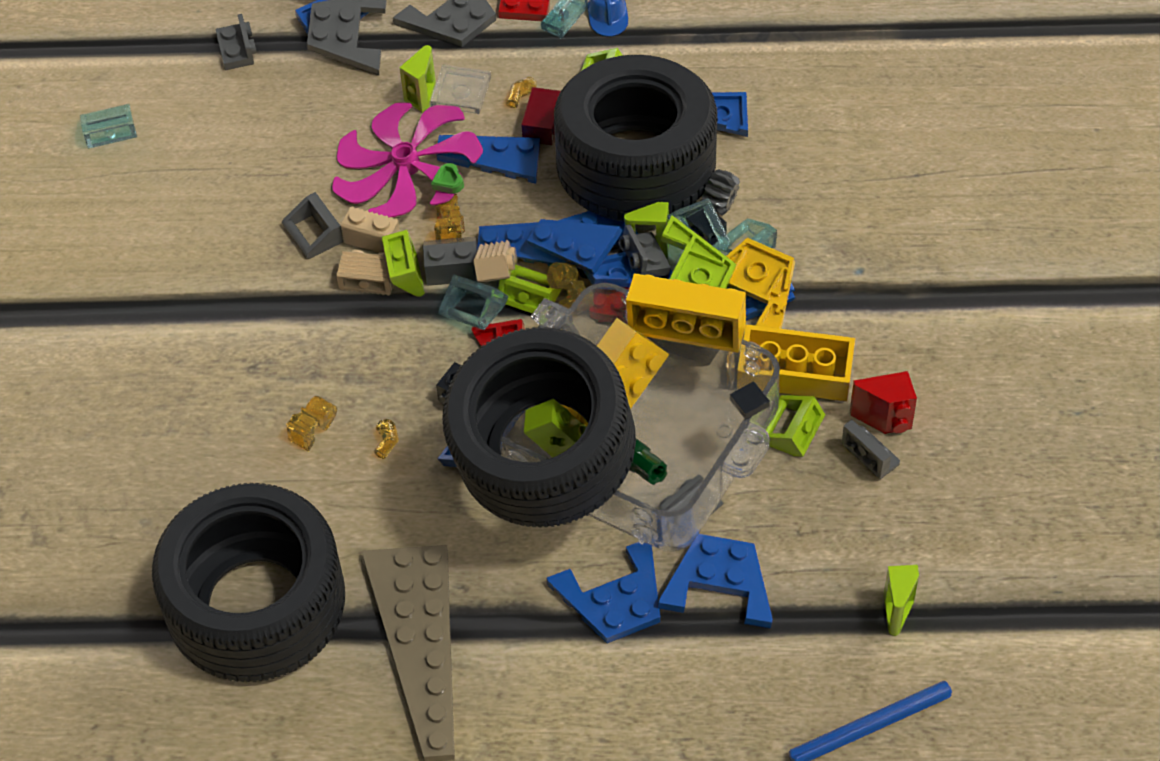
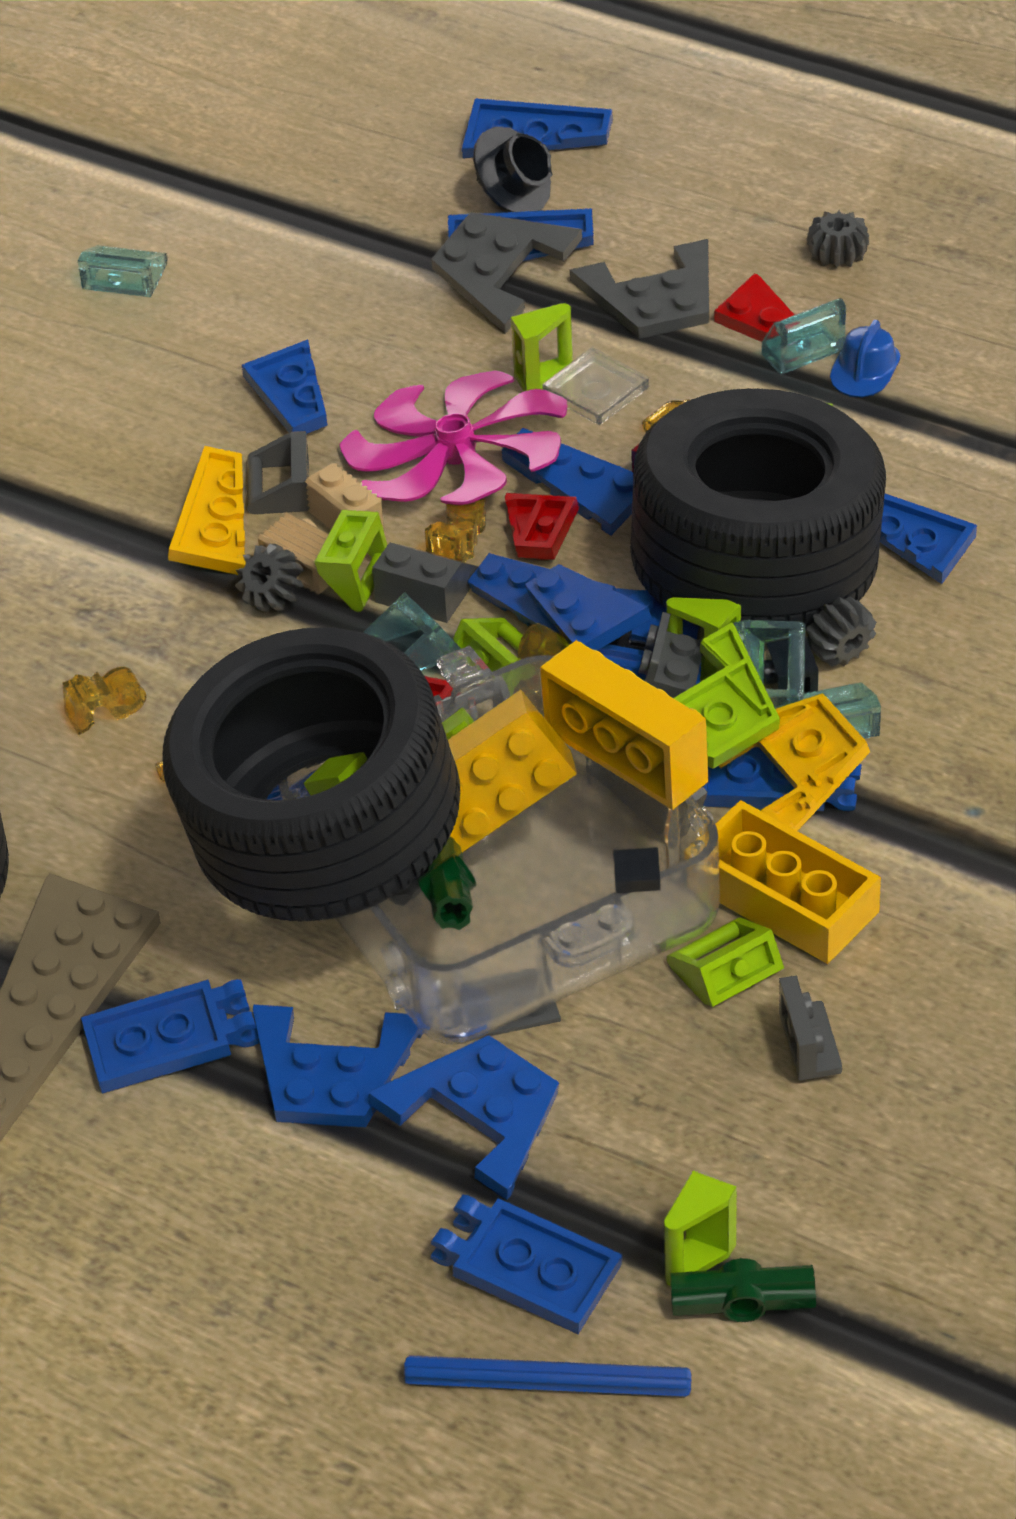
camera: 30 degrees right, 10 degrees down
dark grey bracket [215,14,257,70] -> none
bright green tile [431,163,464,194] -> none
tan brick [473,240,517,283] -> none
red slope [850,371,917,434] -> none
none -> blue tile [81,979,259,1094]
none -> yellow wing [168,446,246,575]
none -> dark grey gear [235,544,304,612]
none -> blue wing [242,339,327,434]
none -> blue tile [431,1194,622,1334]
none -> red wing [505,493,579,560]
none -> dark green piece [670,1258,816,1322]

